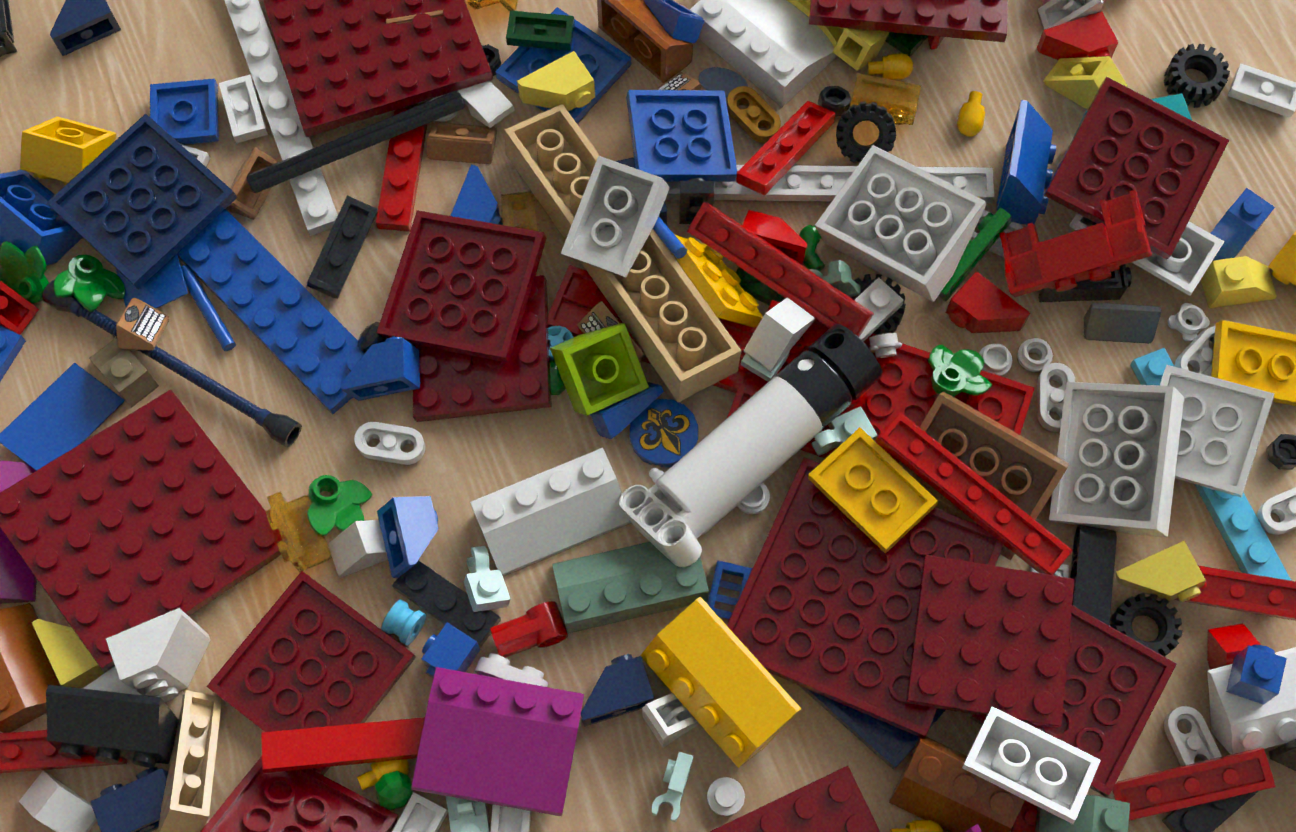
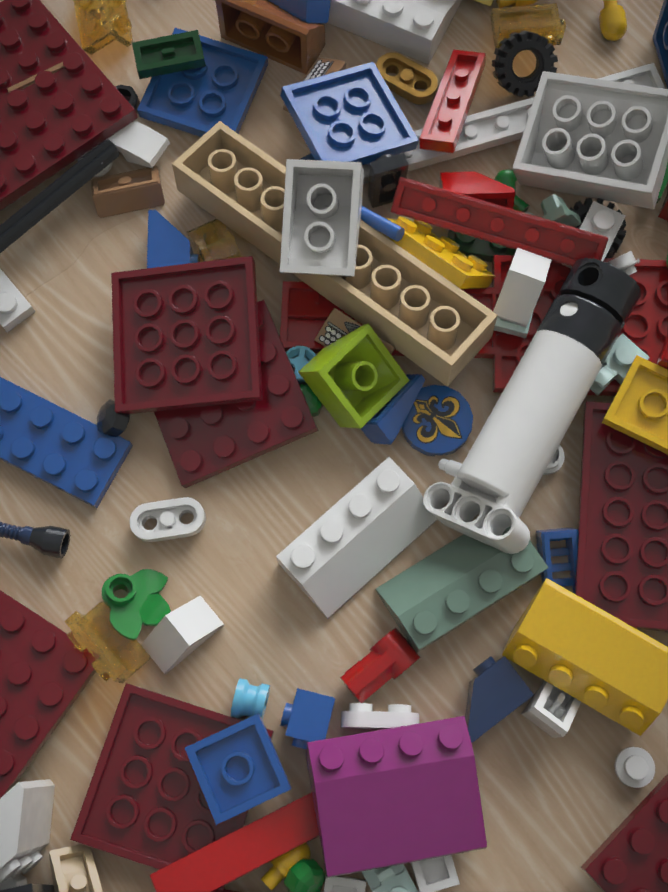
camera: 20 degrees left, 5 degrees up
black plate [306,195,378,299] -> none
blue slope [341,337,420,401] -> none
red plate [376,108,428,232] -> none
slope [377,496,439,578] -> none
black plate [392,560,501,648] -> none
light aqua plate [463,546,511,612] -> none
light yellow slope [517,51,595,112] -> none
light aqua plate [652,752,694,822] -> none
sand blue sticker [699,67,748,97] -> none
black tile [818,86,851,117] -> none
none -> blue plate [185,713,292,825]

